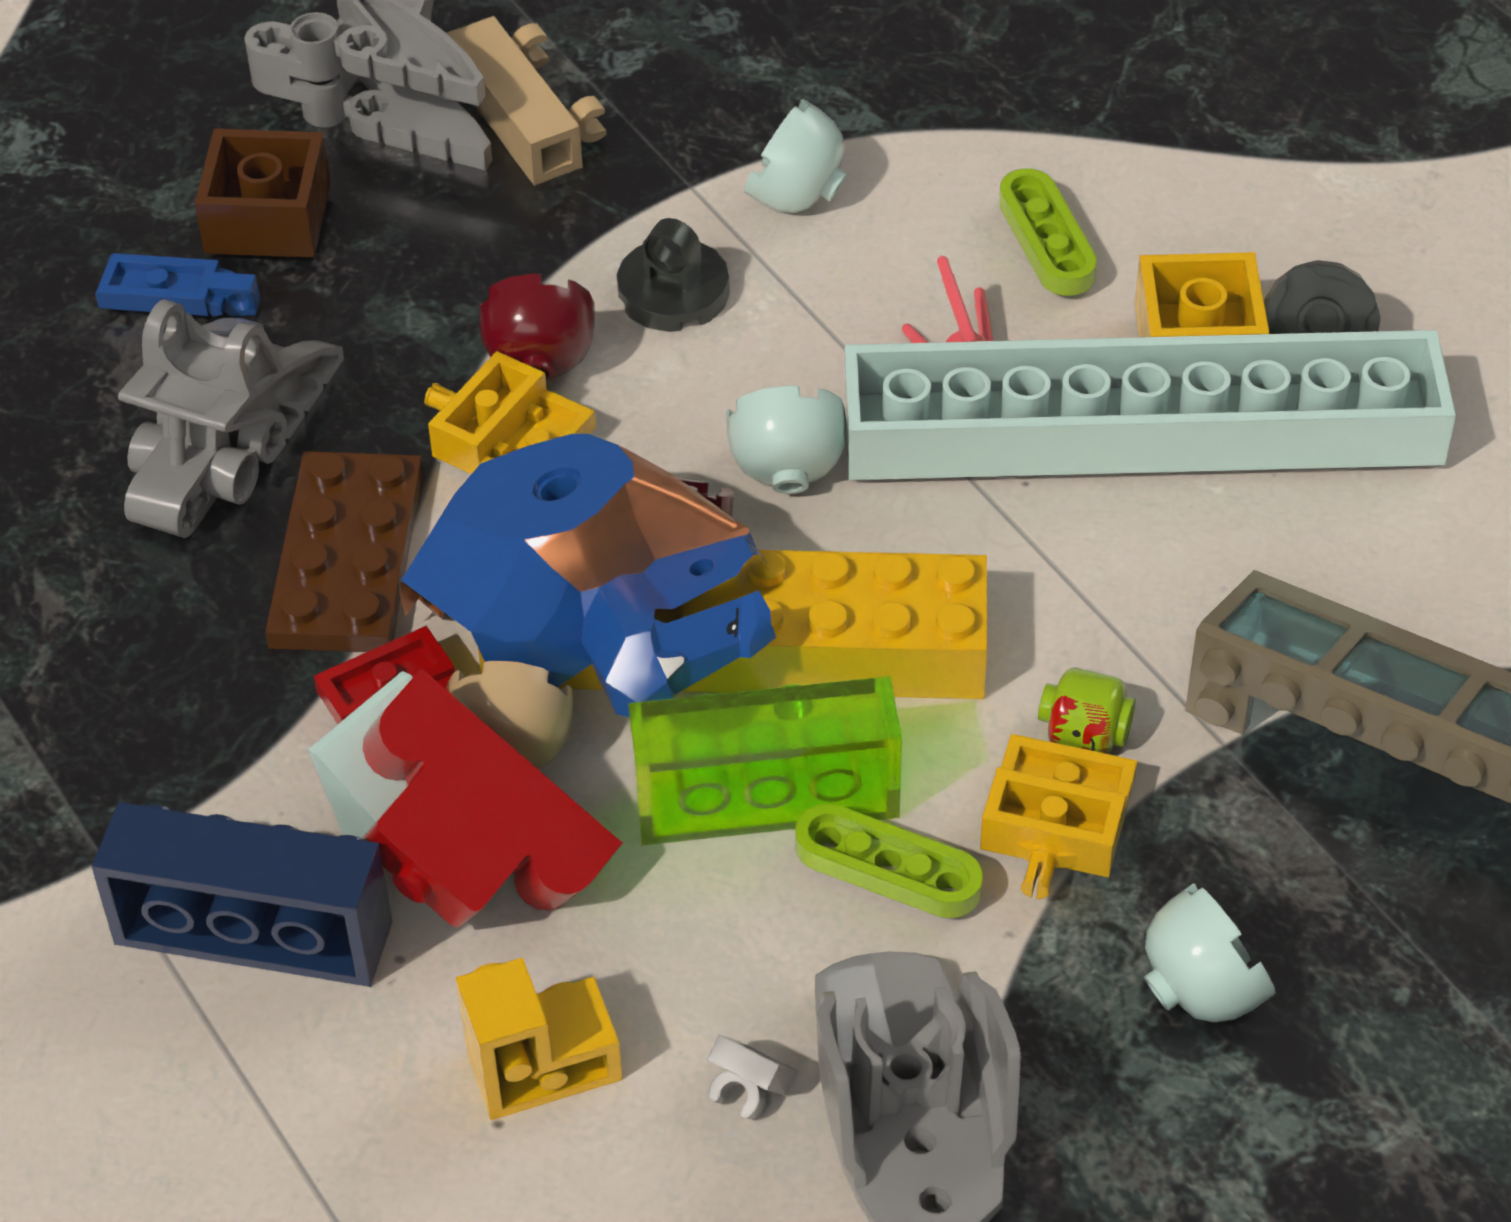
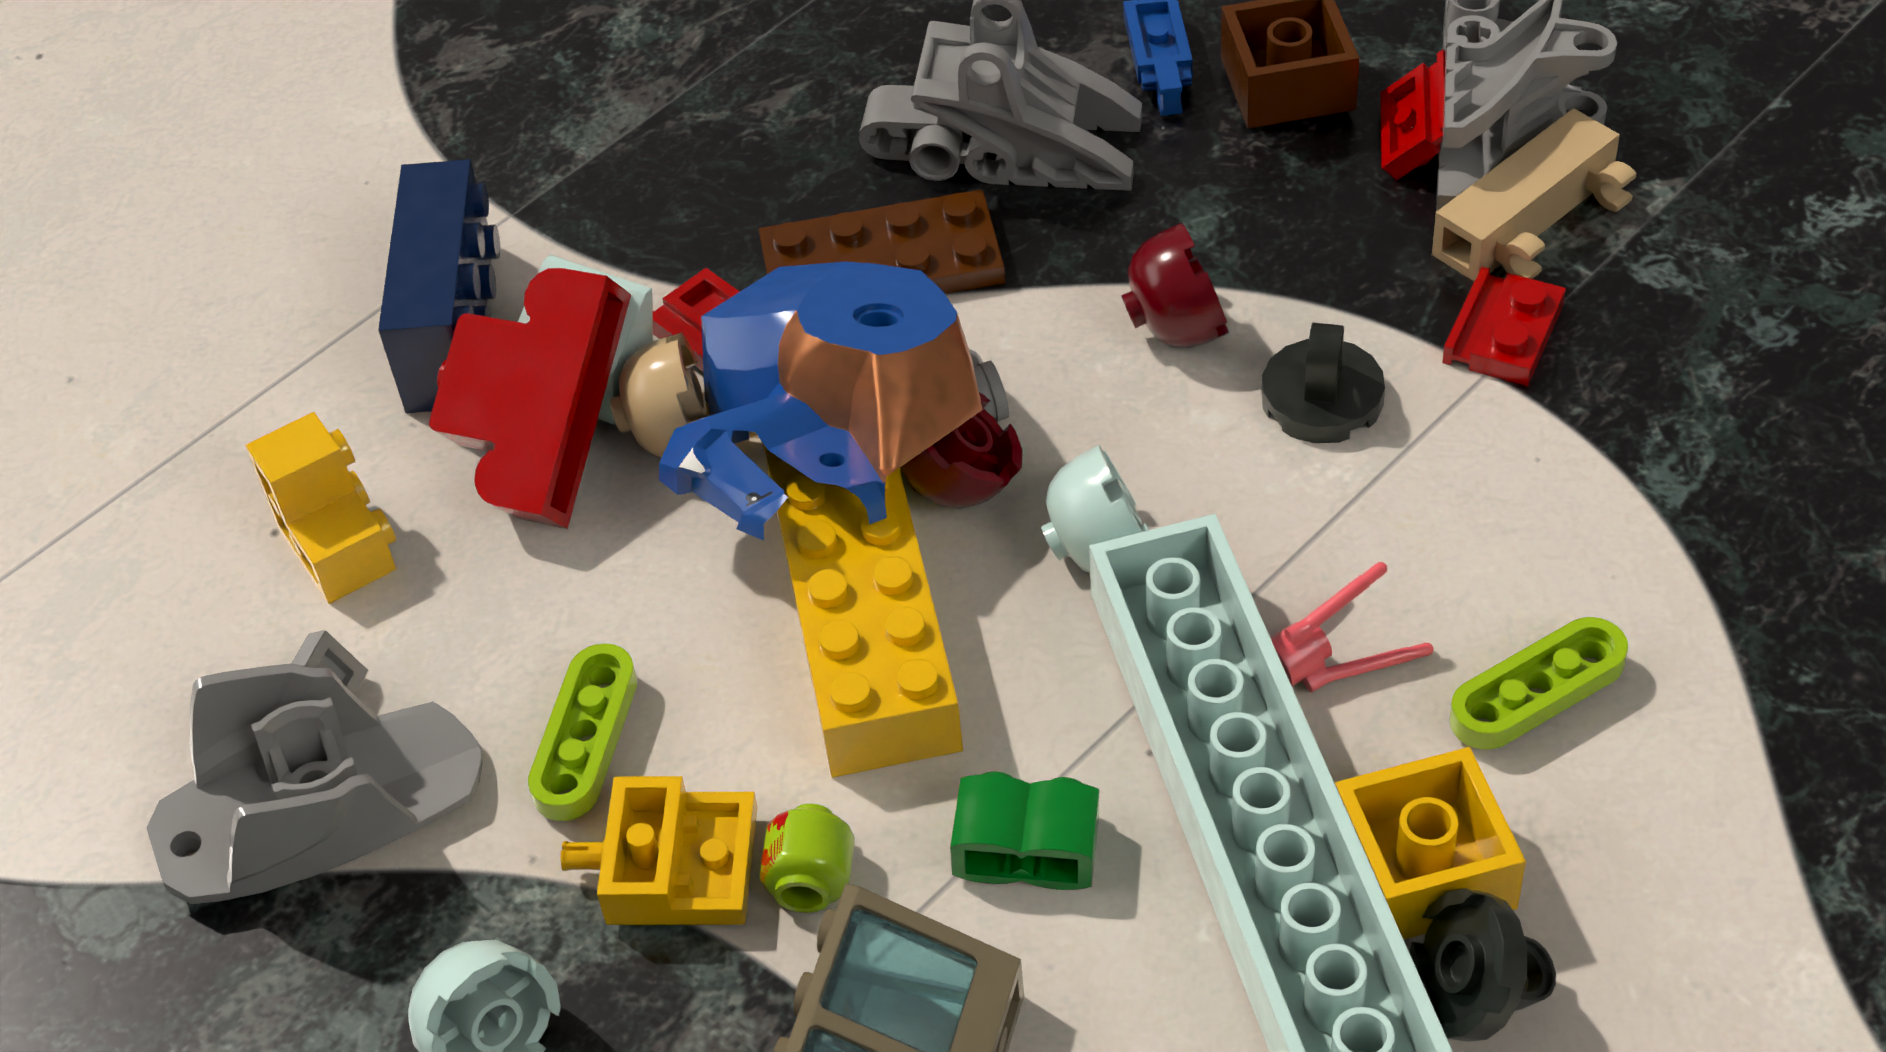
camera: 80 degrees right, 0 degrees up
yellow plate [425,351,596,474] -> none
clear neon green brick [628,676,902,846] -> none
light aqua cylinder [744,99,847,213] -> none
none -> green brick [950,771,1100,890]
none -> red plate [1380,49,1445,180]
none -> red plate [1442,266,1566,386]

